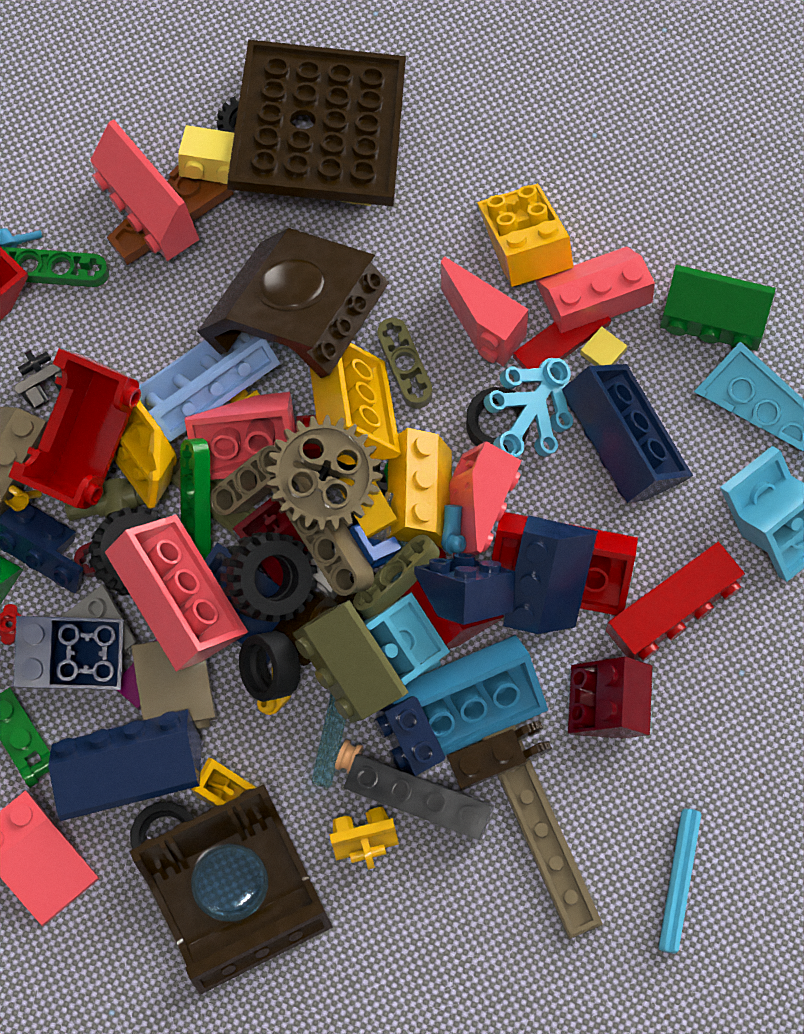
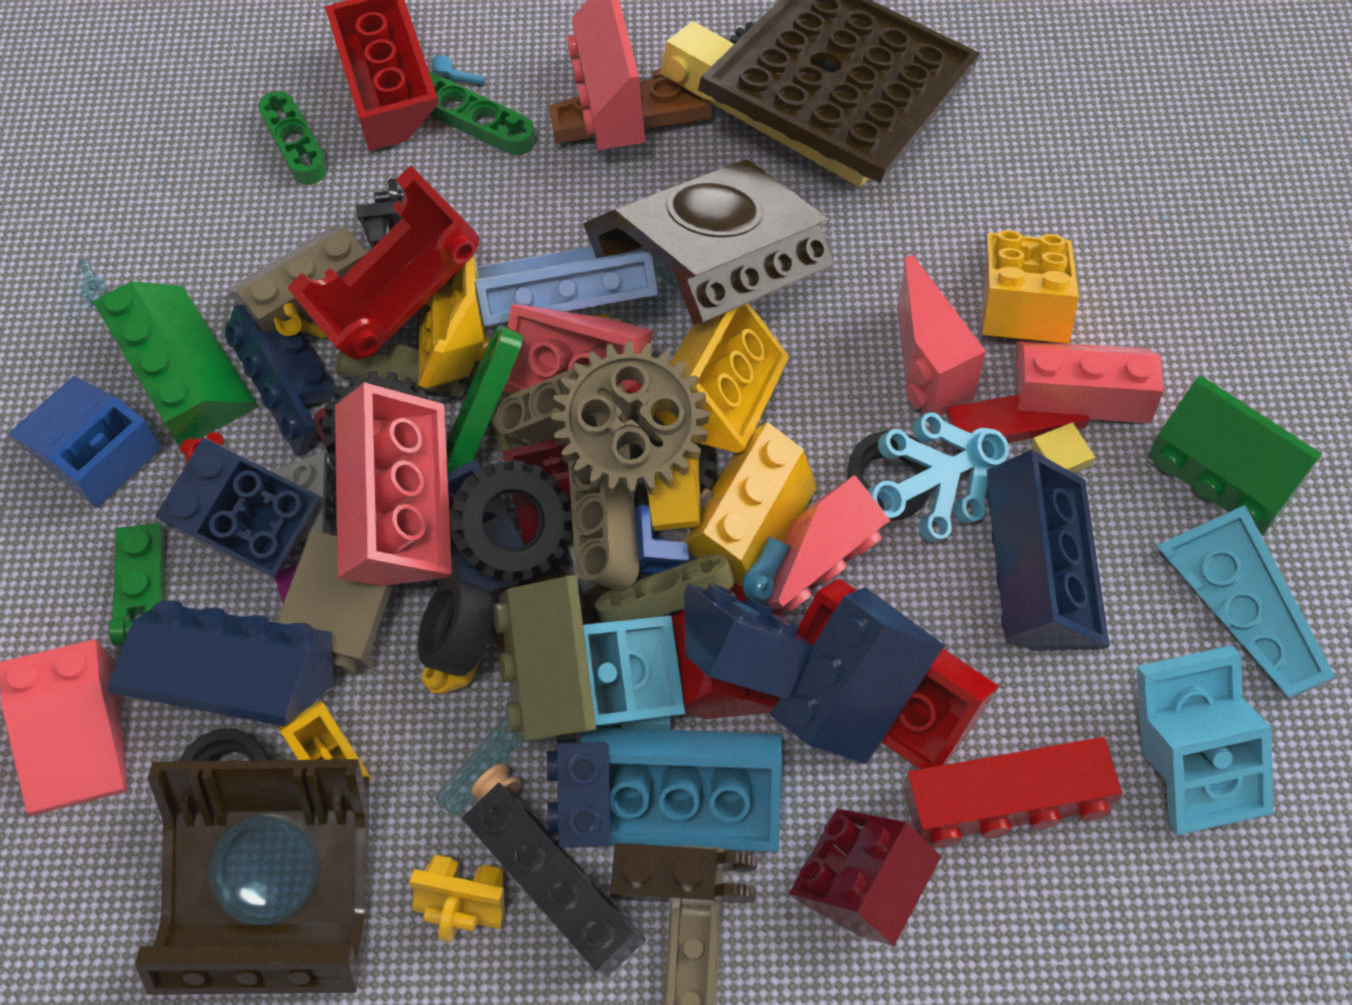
camera: 25 degrees right, 10 degrees down
olive beam [377,318,433,409] -> none

